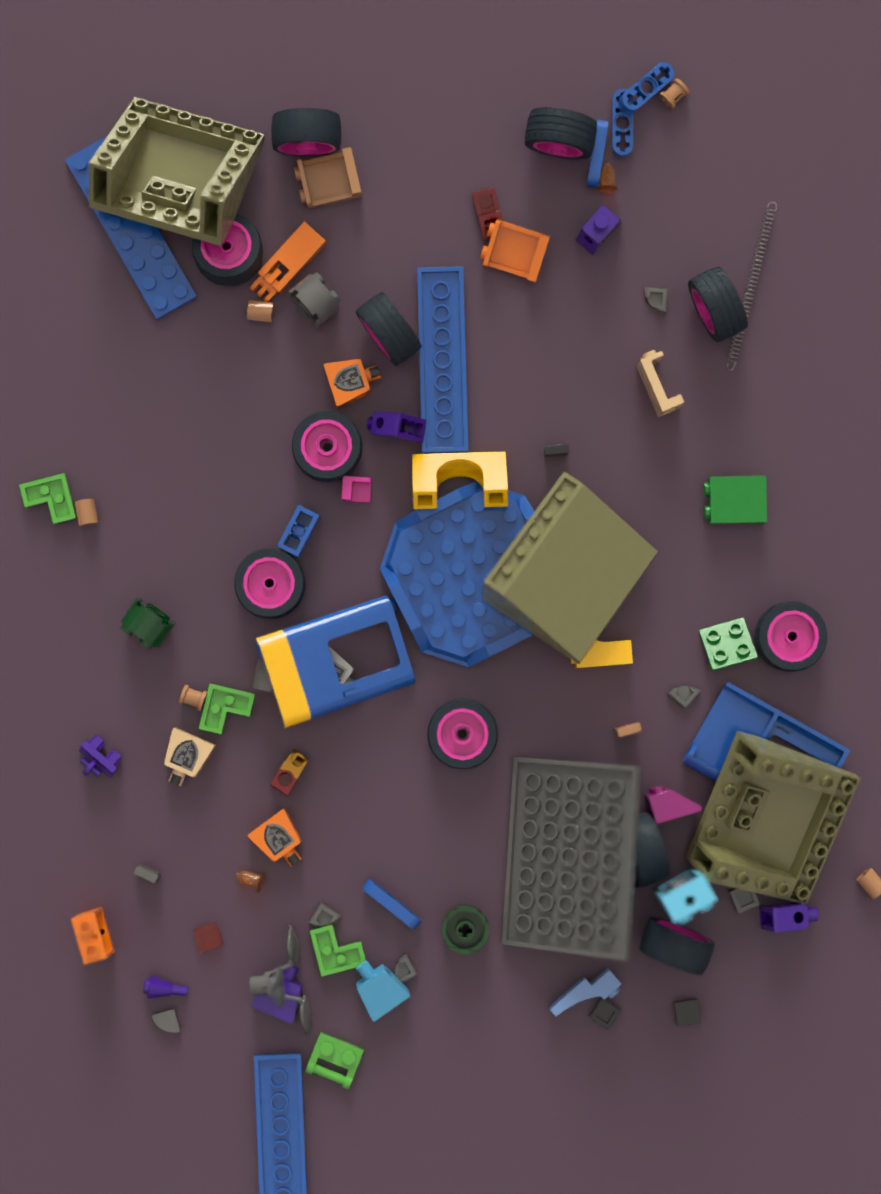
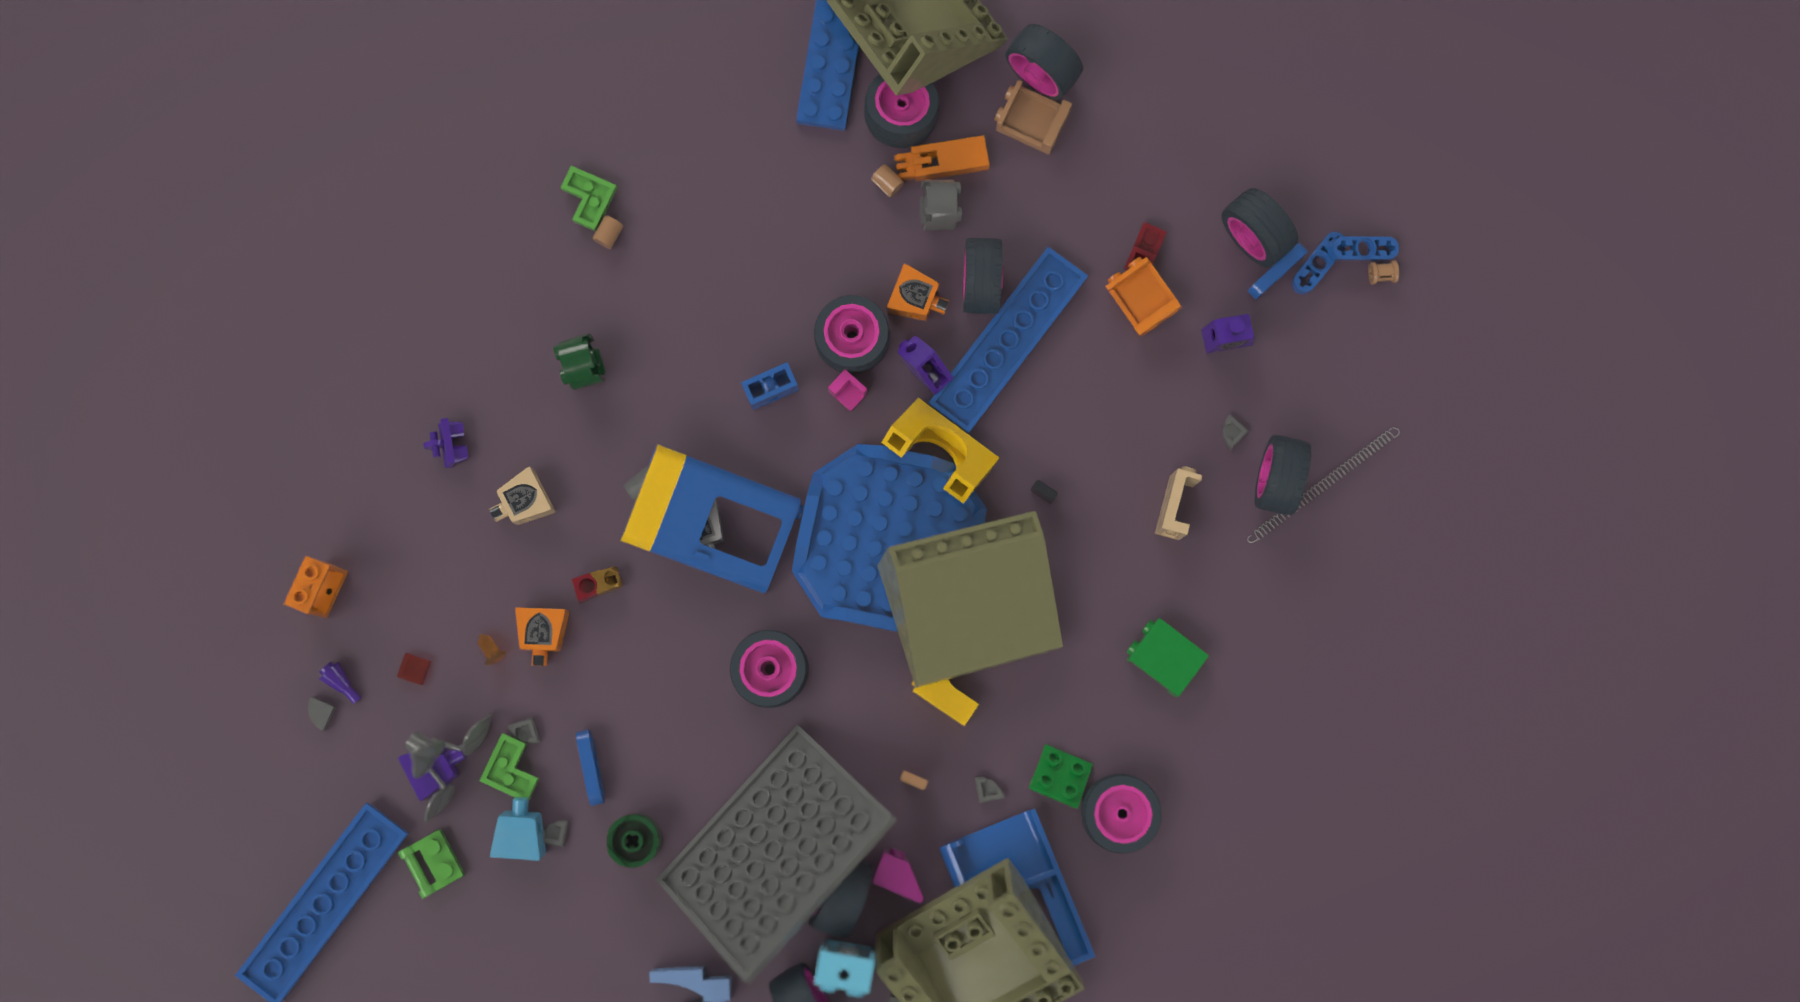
camera: 40 degrees right, 5 degrees down
dark grey tile [133,864,161,883] -> none
medium nougat bush [179,684,207,711] -> none
bright green plate [199,683,256,734] -> none
wheel [234,548,306,619] -> none
clear orange piece [597,163,618,193] -> none

